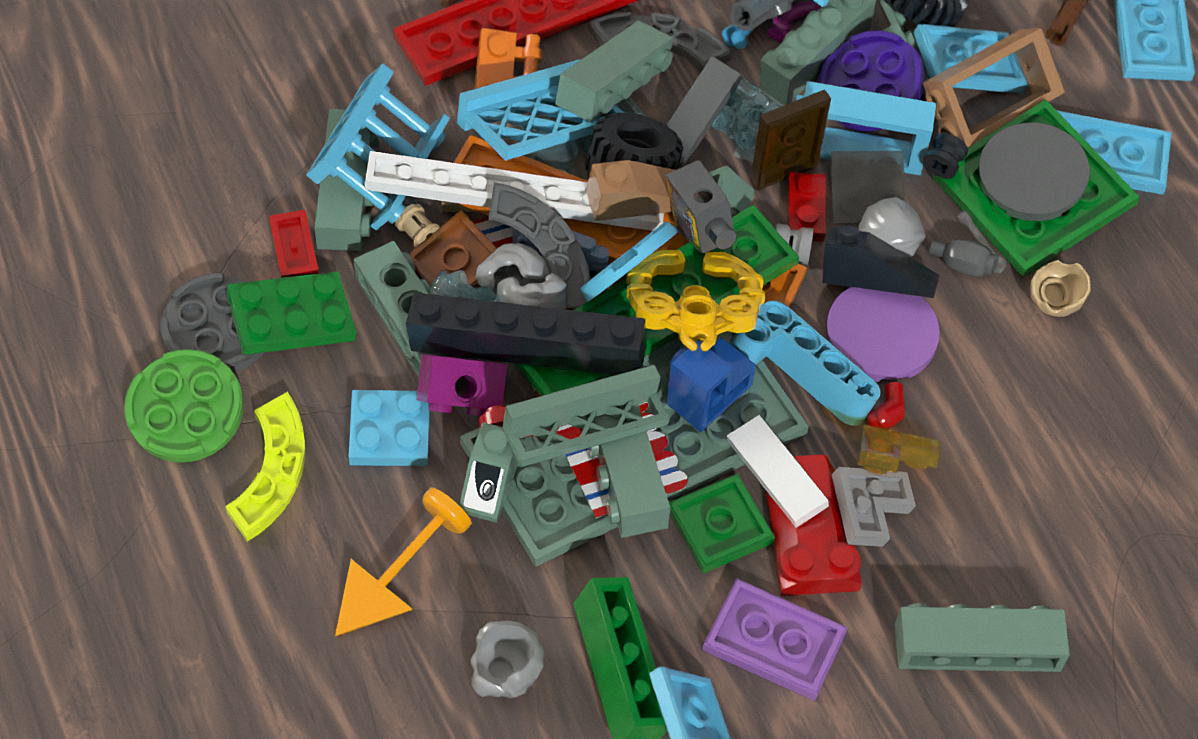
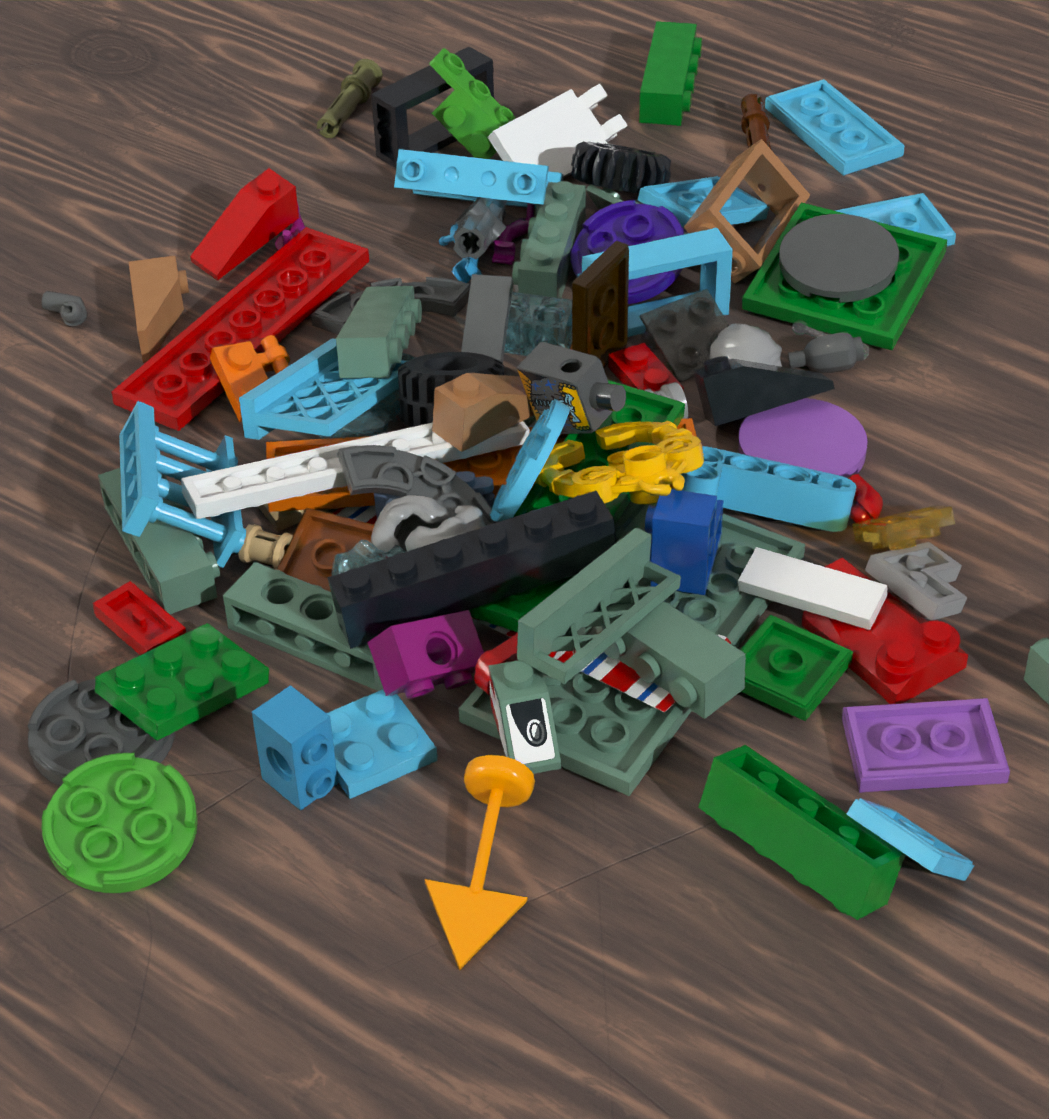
camera: 25 degrees left, 15 degrees down
neon yellow tile [225,392,305,542] -> none
light grey hair [470,620,544,698] -> none
black wheel [923,133,968,179] -> none
tan hair [1030,260,1091,317] -> none
none -> dark azure brick [252,685,338,811]

